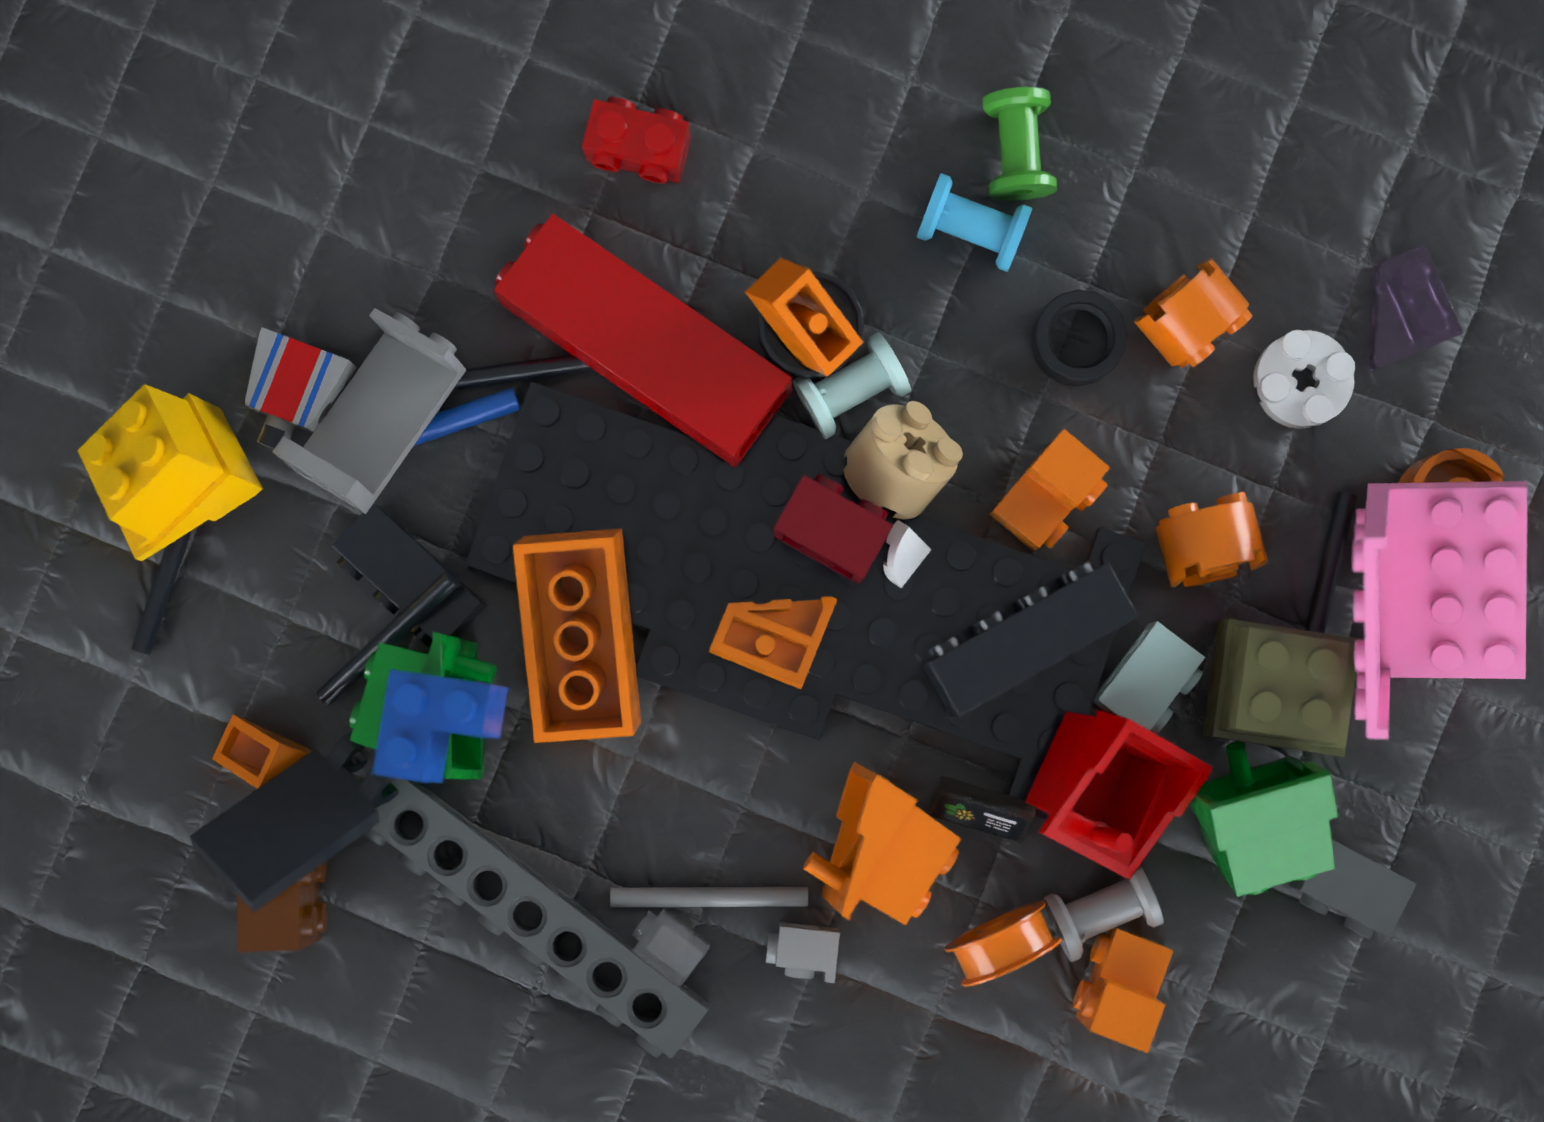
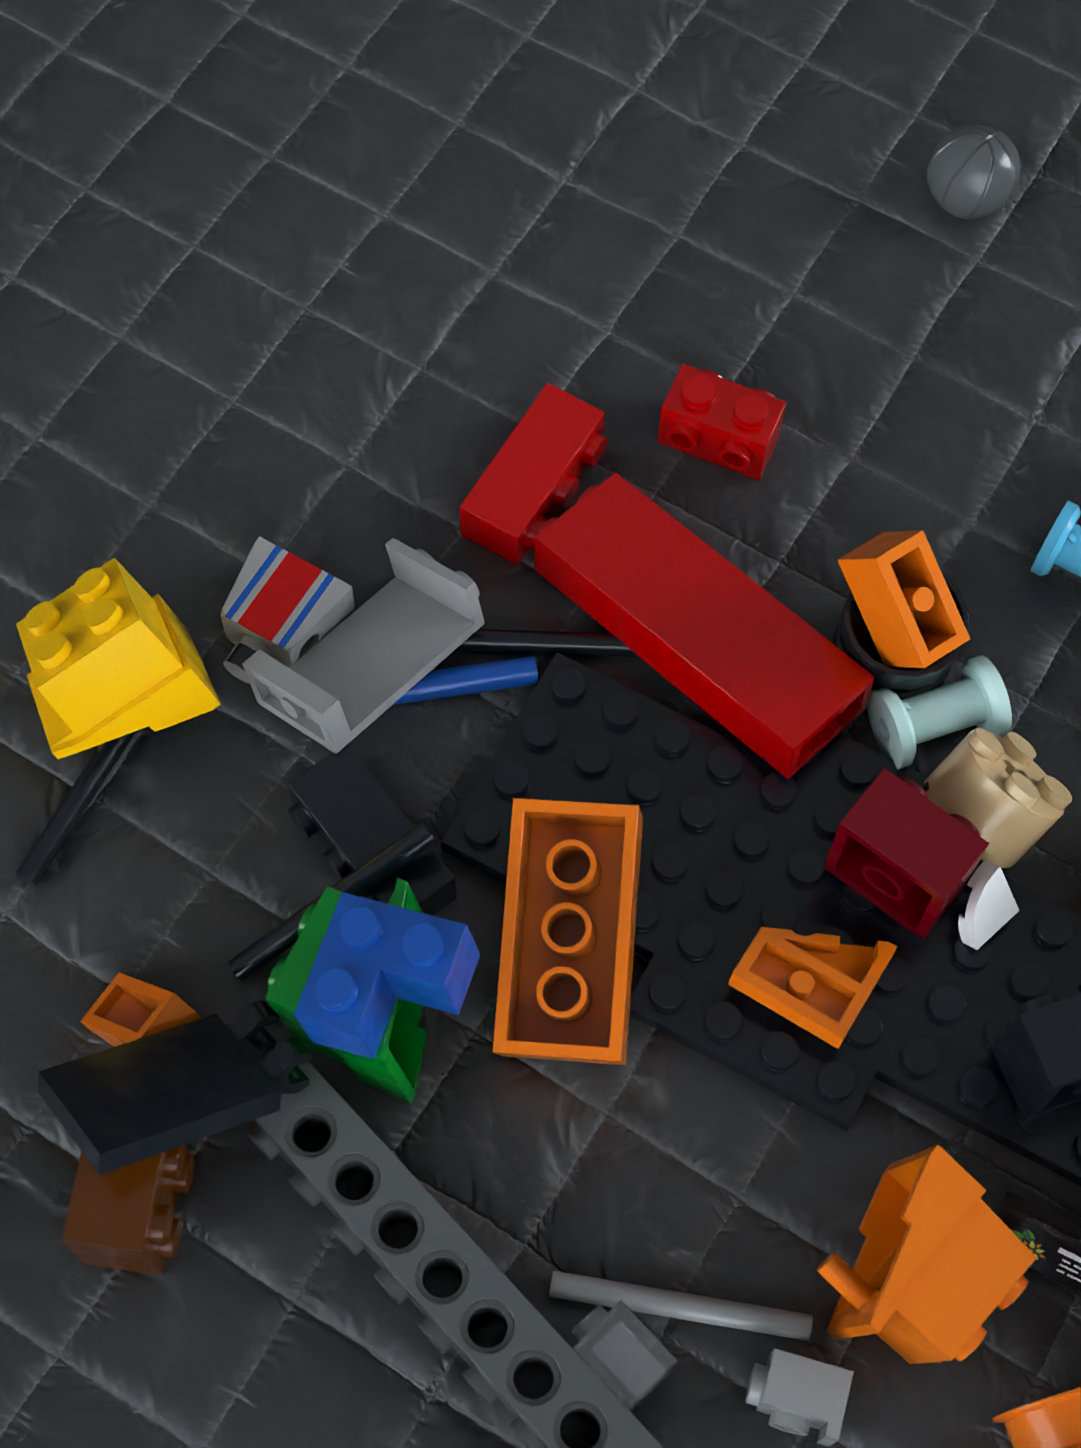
camera: 10 degrees right, 20 degrees down
none -> red brick [459,383,608,565]

